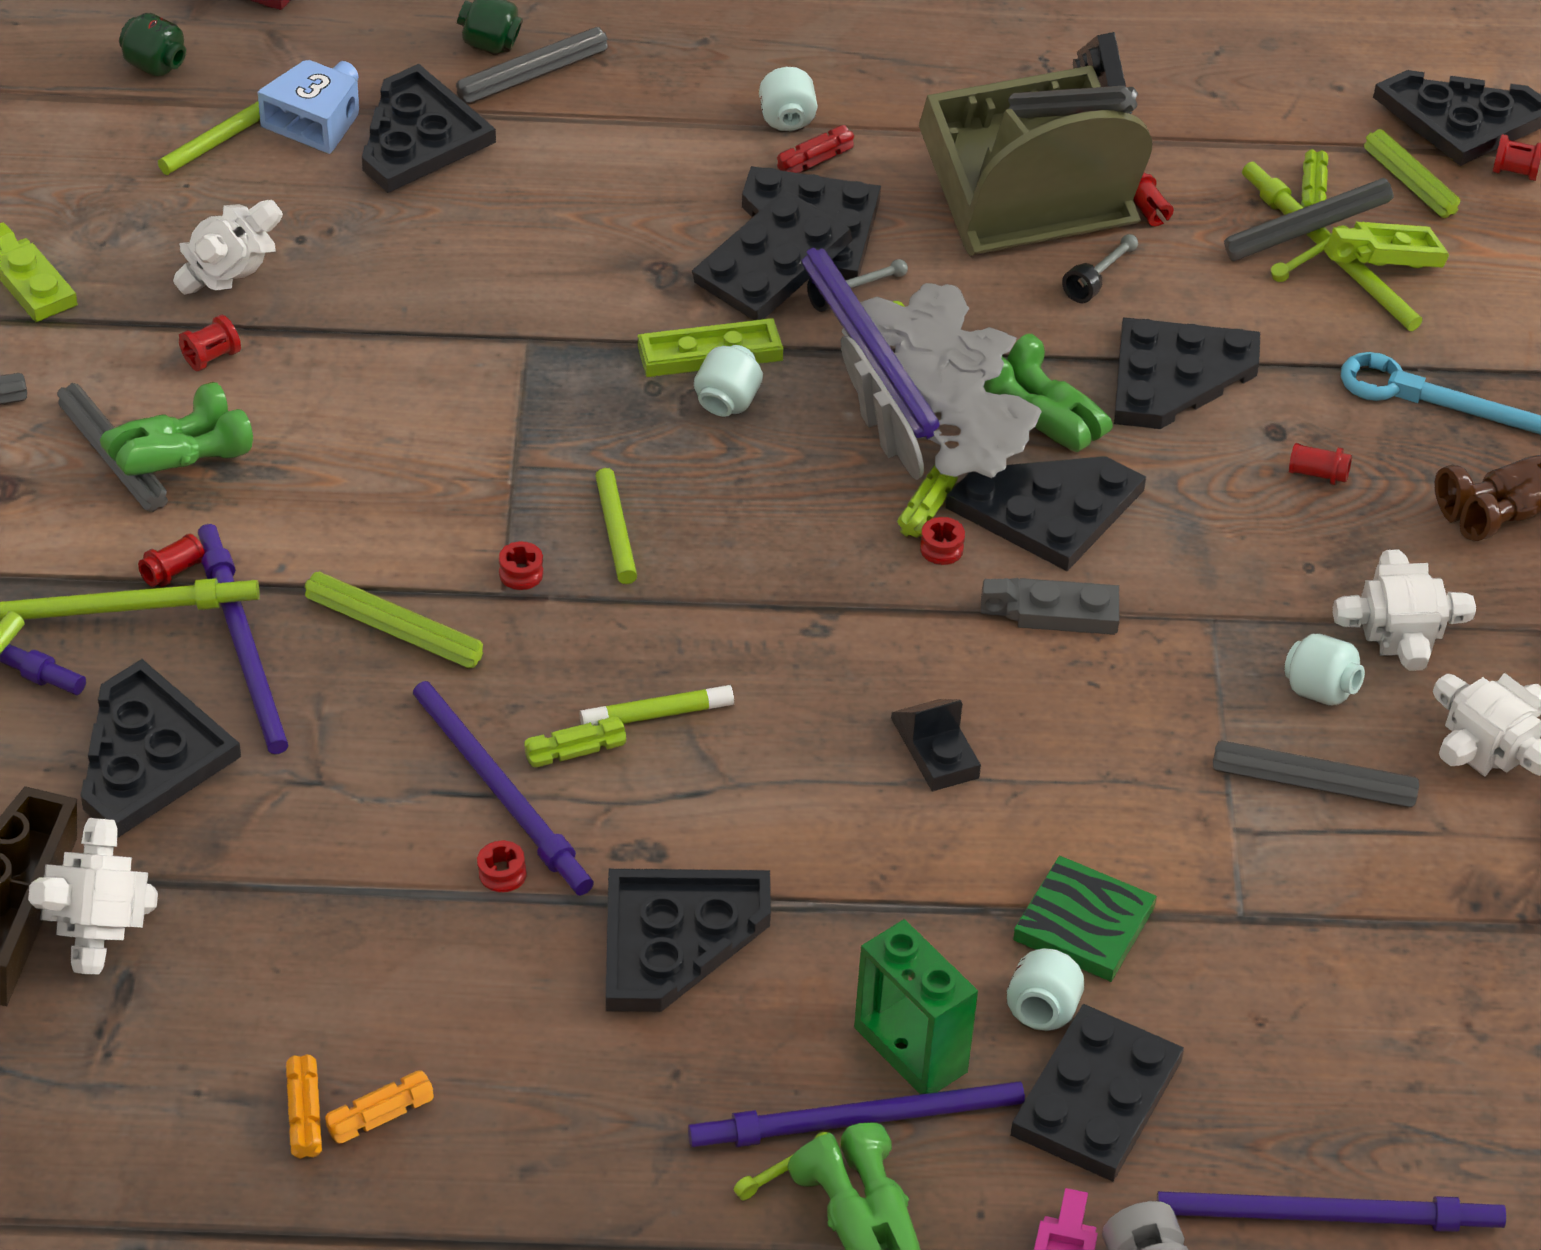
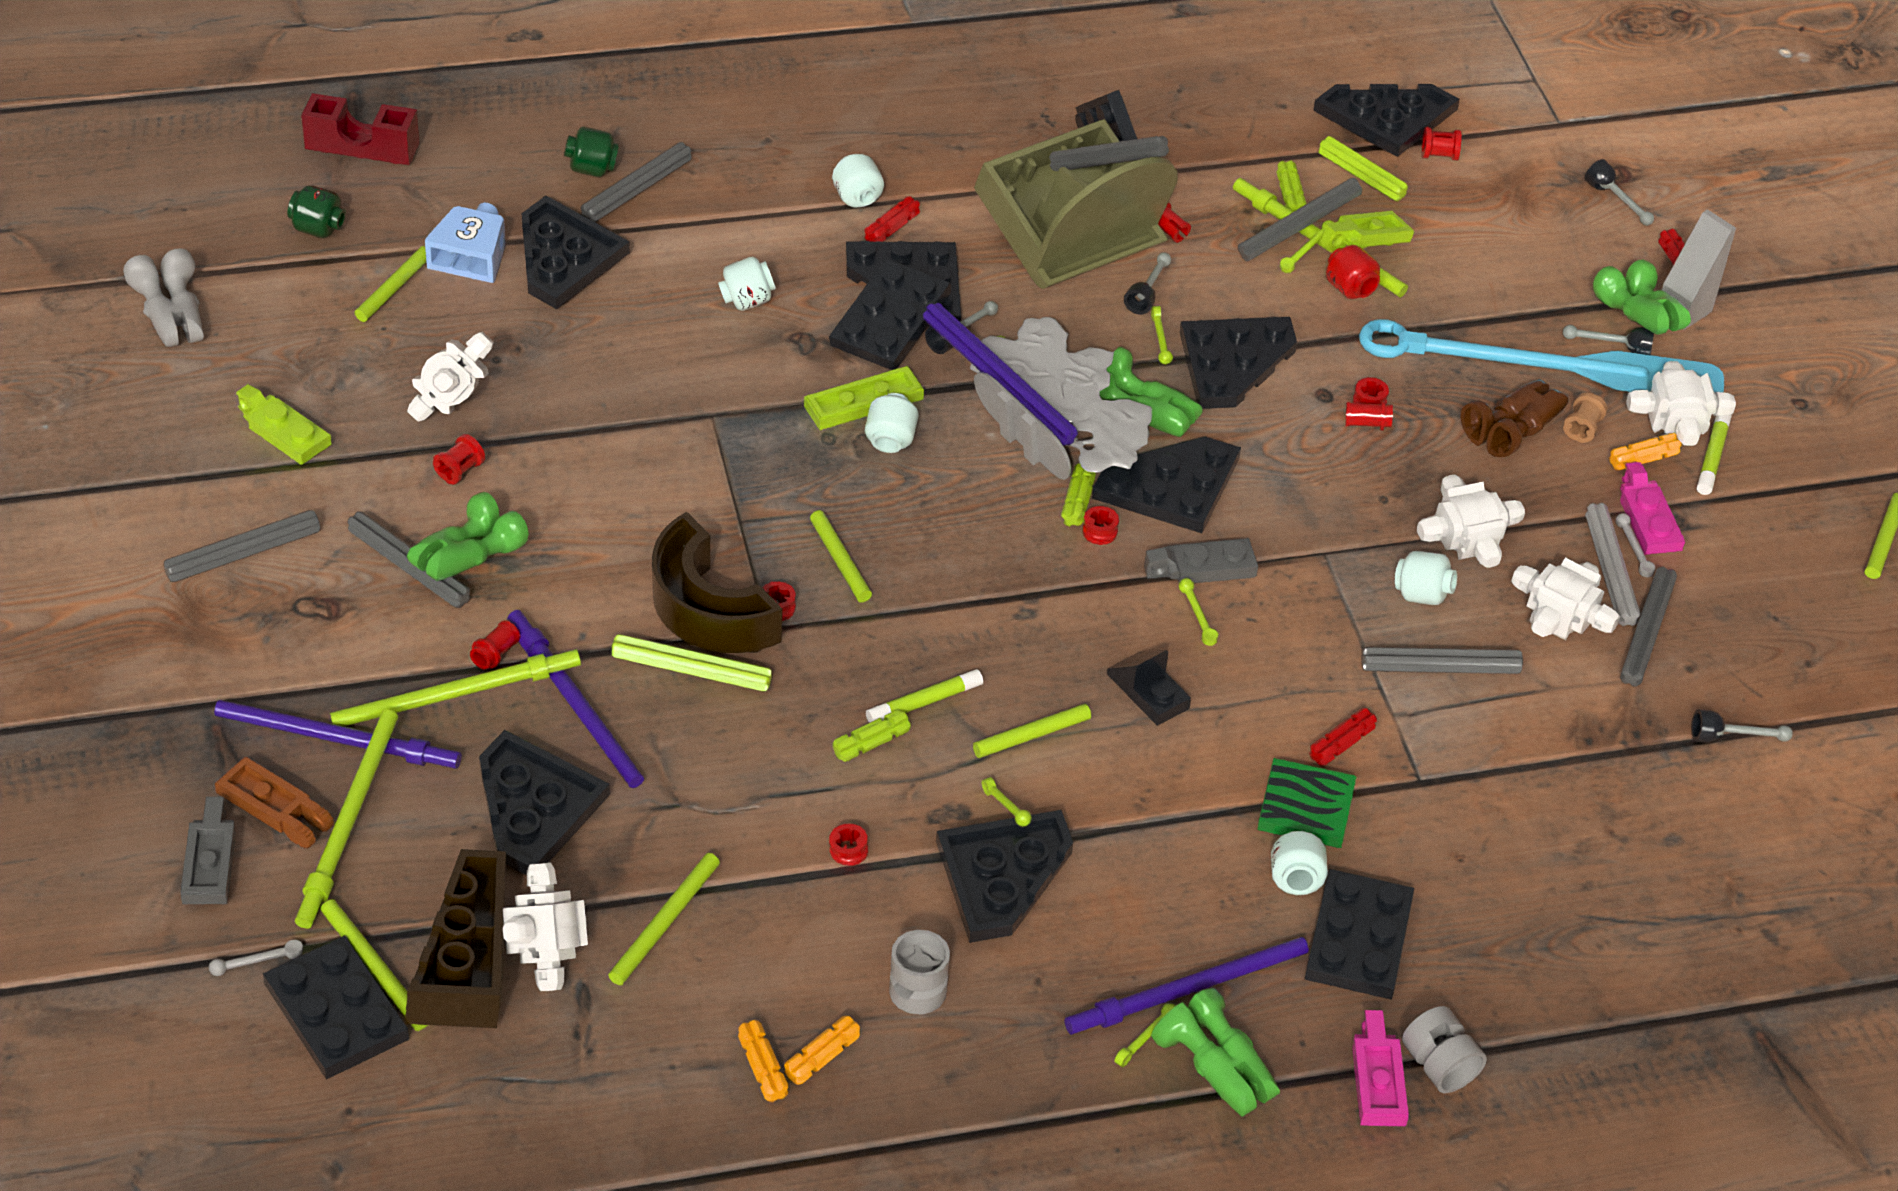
camera: 15 degrees left, 0 degrees up
dark purple bar [413,681,594,896] -> none
green window [854,919,978,1094] -> none
dark purple bar [1156,1191,1506,1232] -> none
none -> lime bar [608,853,720,985]
none -> dark brown brick [652,512,782,653]
none -> light aqua head [718,256,776,311]
none -> light grey wheel [889,930,950,1015]
none -> lime bar [973,704,1091,758]
none -> lime hinge [982,777,1032,827]
none -> lime hinge [1151,306,1173,365]
none -> lime hinge [1179,578,1218,646]
none -> red axle [1309,708,1377,766]
none -> red head [1326,245,1380,299]
none -> red bush [1353,377,1389,404]

